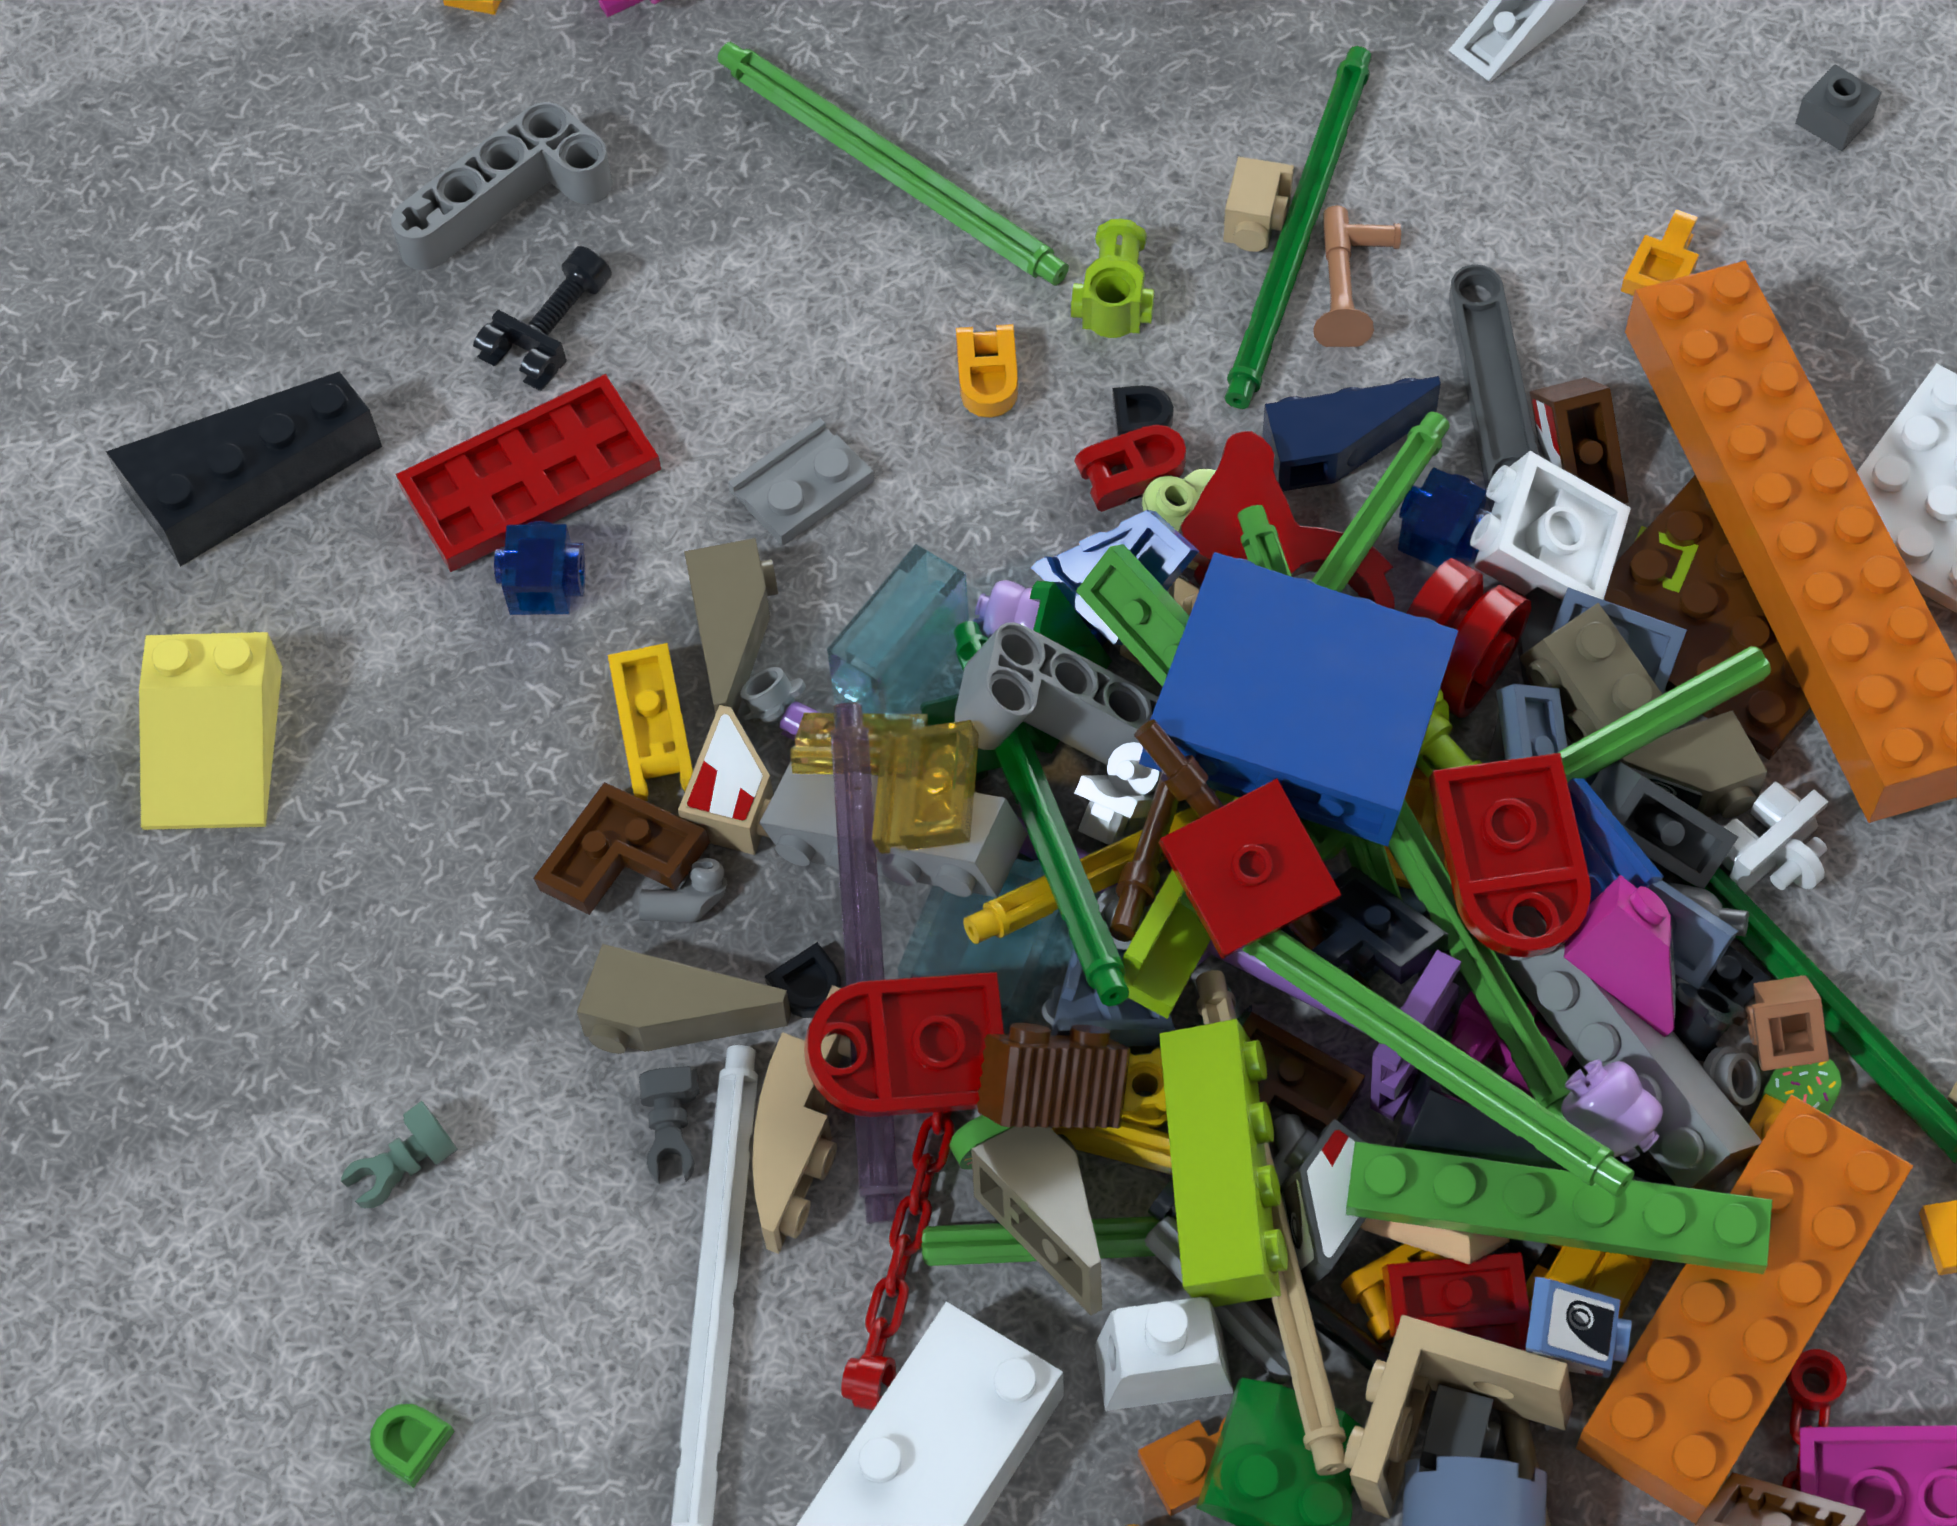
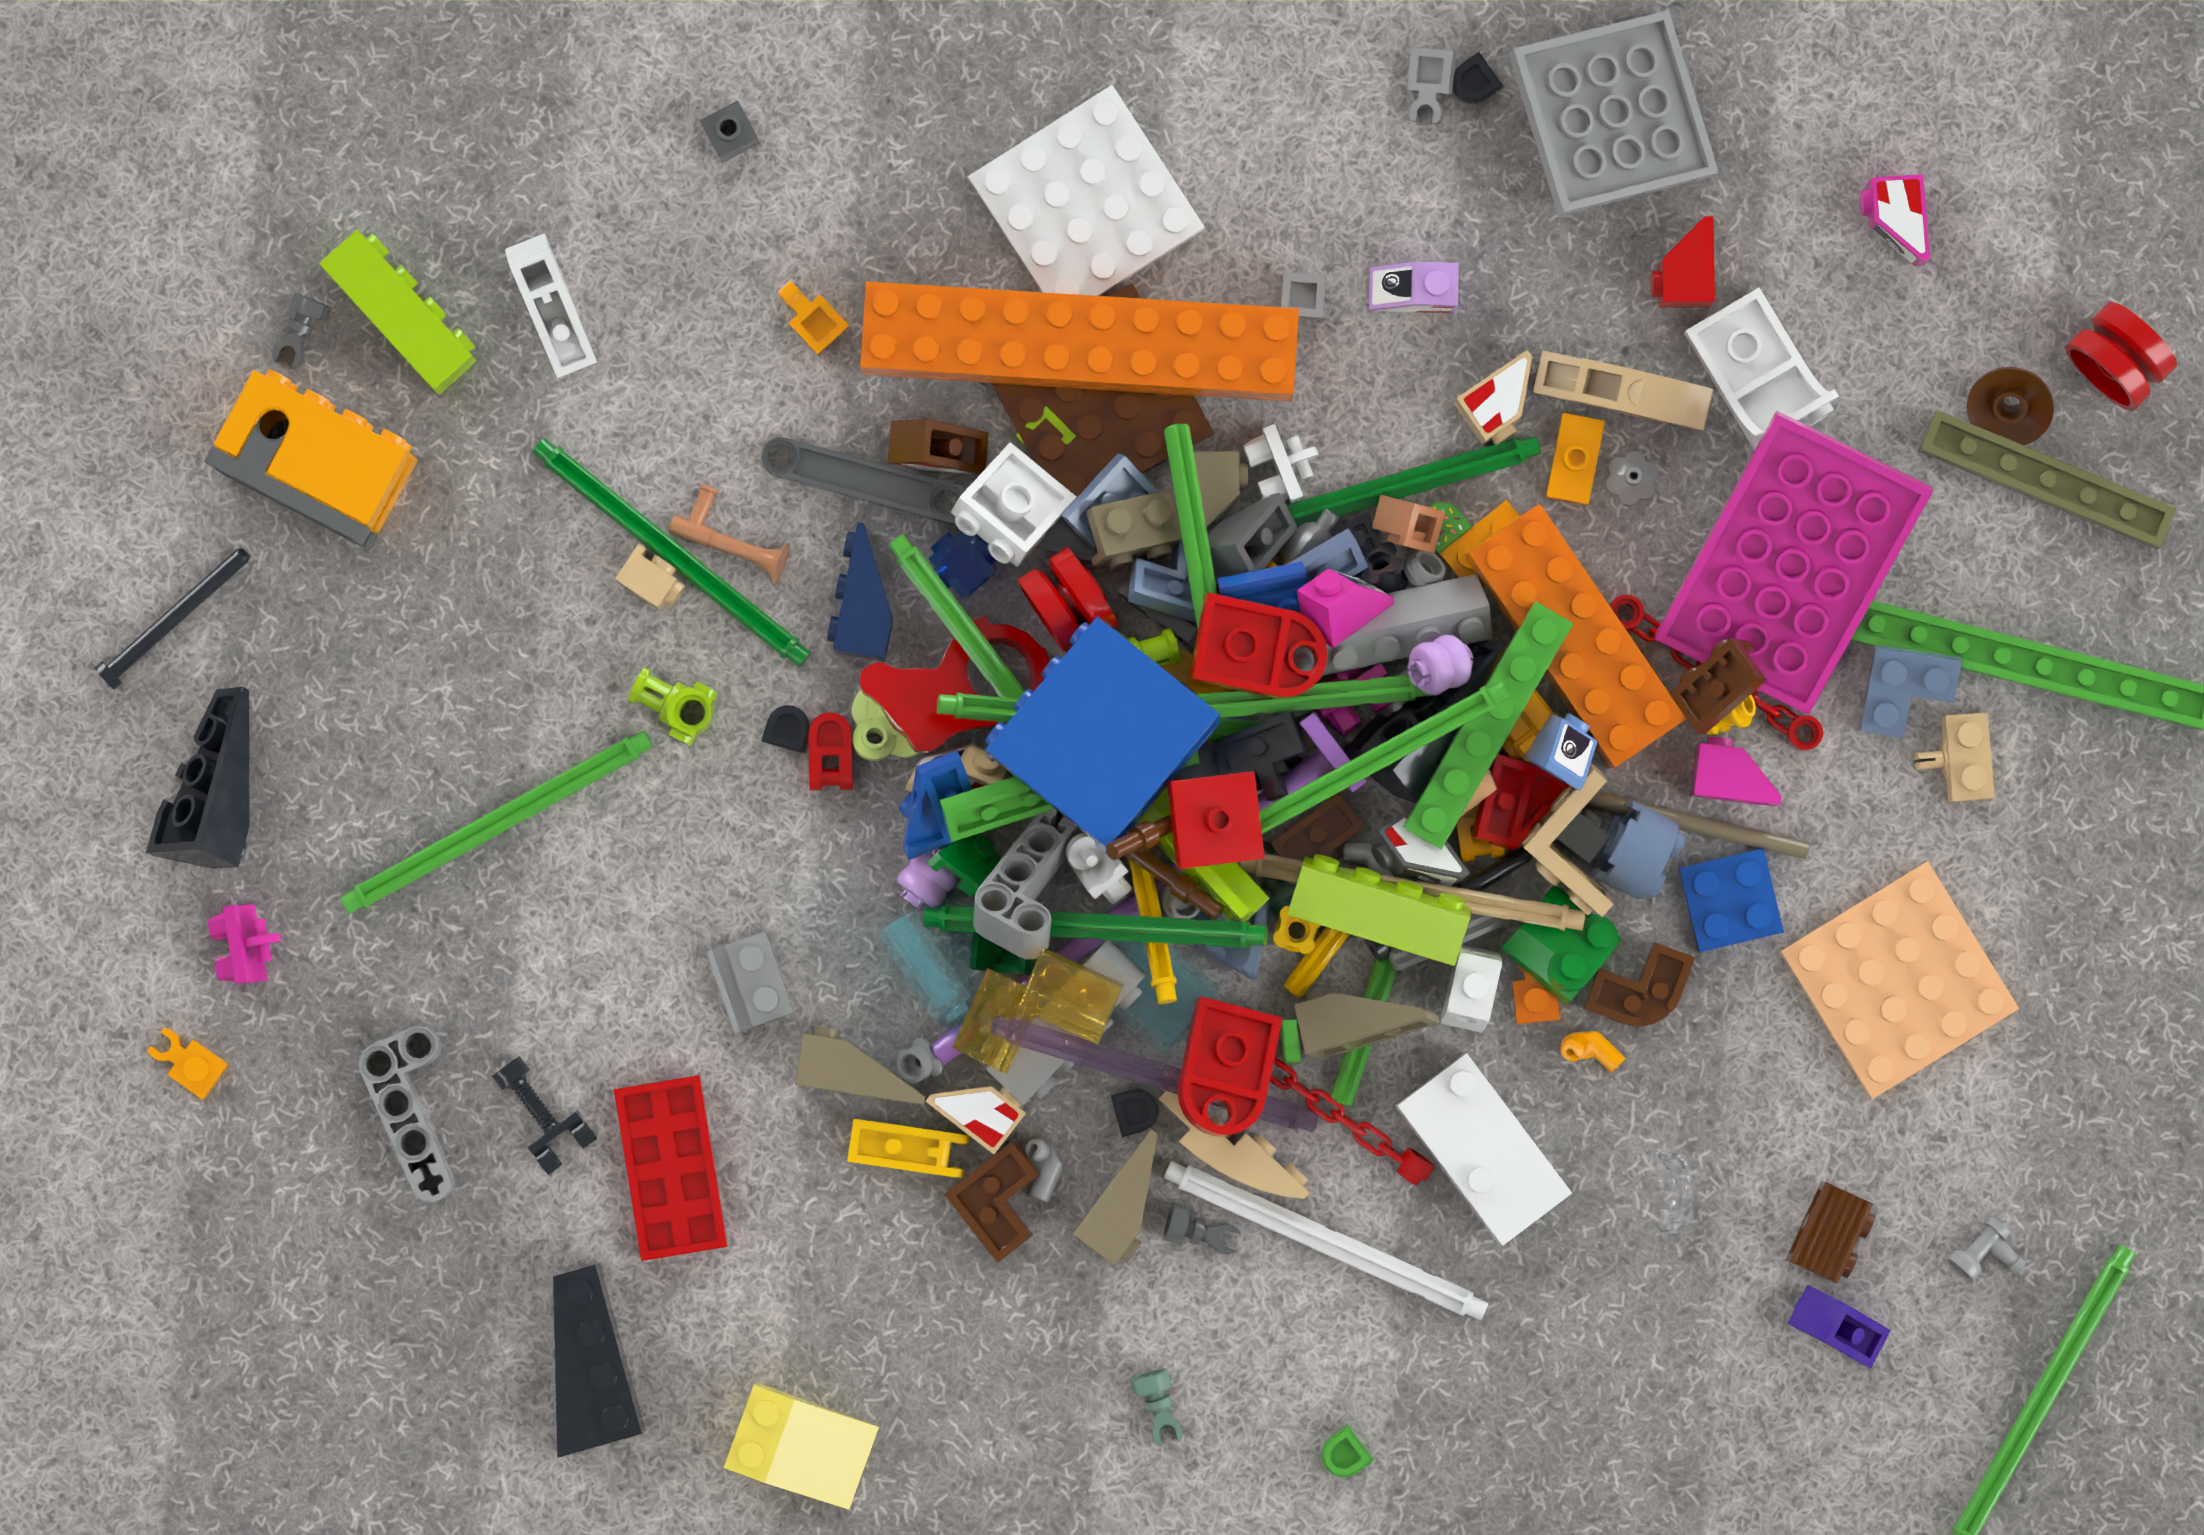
camera: 75 degrees left, 25 degrees up
clear blue brick [494,521,586,615] -> none
light orange plate [956,324,1018,418] -> none
reddish brown brick [976,1023,1131,1129] -> none

